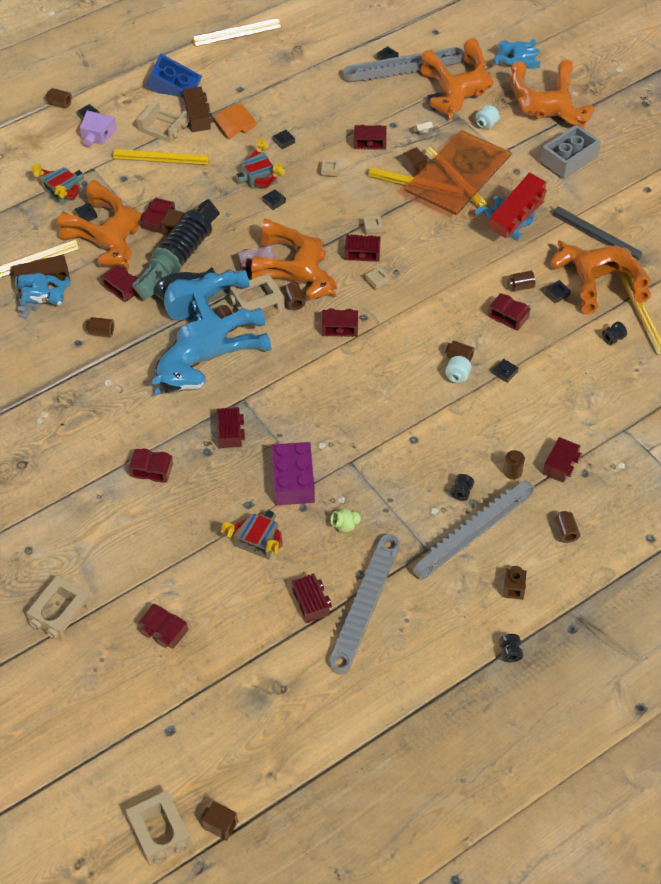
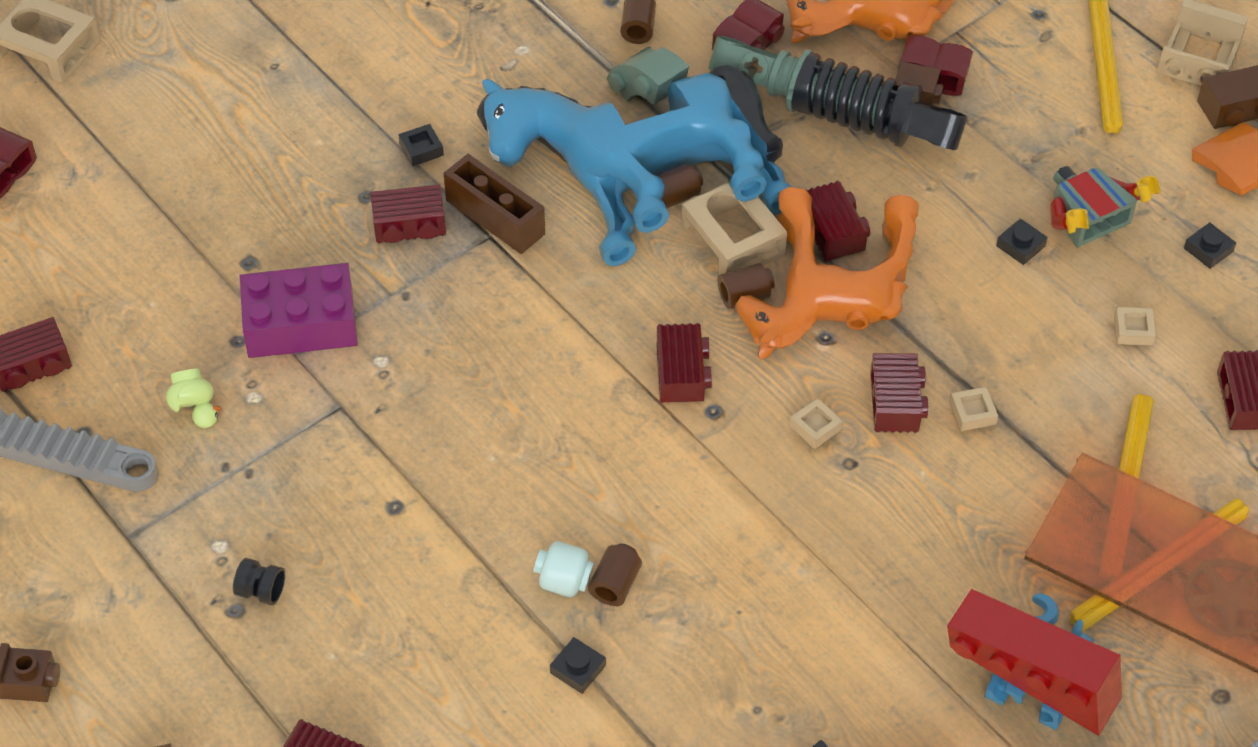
camera: 85 degrees right, 0 degrees up
dark red brick [129,448,173,483] -> none
torso [221,510,283,560] -> none
reddish brown brick [402,147,428,177] -> none
light grey gear [413,480,535,580] -> none
dark red brick [488,293,531,331] -> none
reddish brown brick [503,450,525,480] -> none
reddish brown brick [507,270,535,292] -> none
none -> black plate [398,124,444,166]
none -> reddish brown brick [443,154,545,254]
none -> sand green brick [607,46,689,105]

